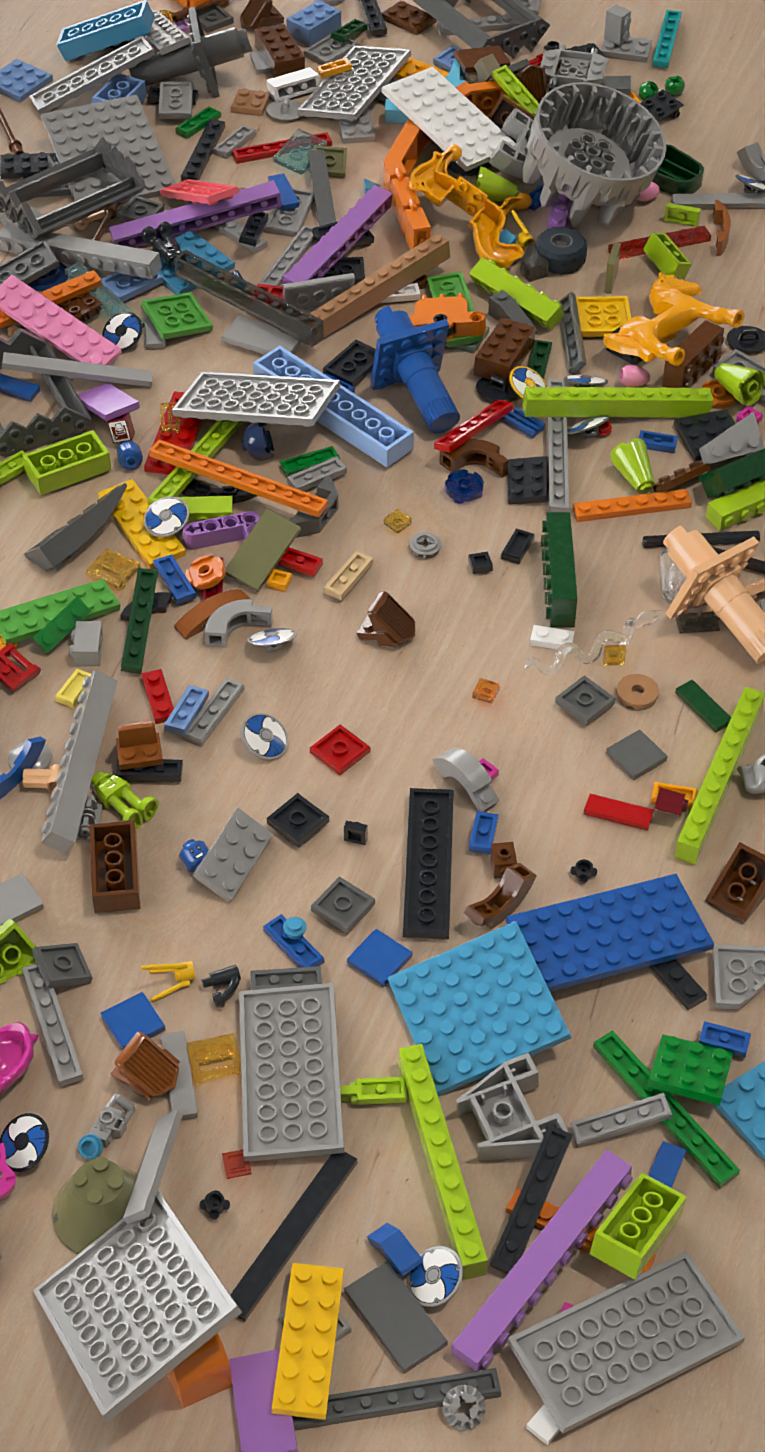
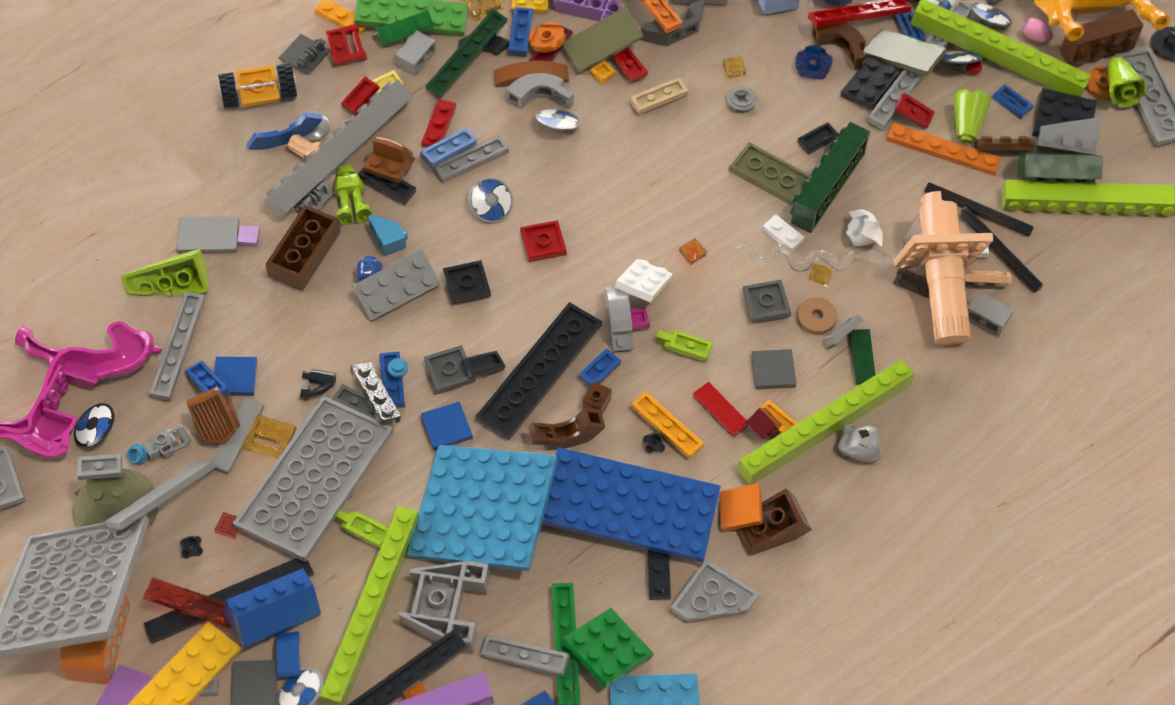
camera: 30 degrees right, 10 degrees up
dark grey tile [32,943,93,988] -> none
yellow plant [141,961,195,1002] -> none
black plate [344,820,368,845] -> none
reddish brown piece [357,591,415,647] -> none
black plate [468,551,493,574] -> none
blue plate [699,1021,751,1058] -> none
dark pink plate [736,406,763,424] -> none
none -> light grey plate [77,454,122,480]
none -> clear red plate [144,577,270,641]
none -> blue tile [185,361,231,397]
none -> blue slope [223,569,321,648]
none -> lavender tile [237,225,260,247]
none -> red tile [341,76,380,115]
none -> clear smoke plate [350,362,401,426]
none -> dark azure slope [368,215,408,256]
none -> black tile [461,350,506,379]
none -> white plate [615,259,673,303]
none -> light orange plate [631,391,704,459]
none -> lime hinge [656,330,713,362]
none -> orange tile [720,483,763,532]
none -> olive tile [729,142,811,206]
none -> light grey tile [823,315,863,347]
none -> white hair [846,209,883,247]
none -> tile [864,29,946,76]
none -> red plate [894,93,935,129]

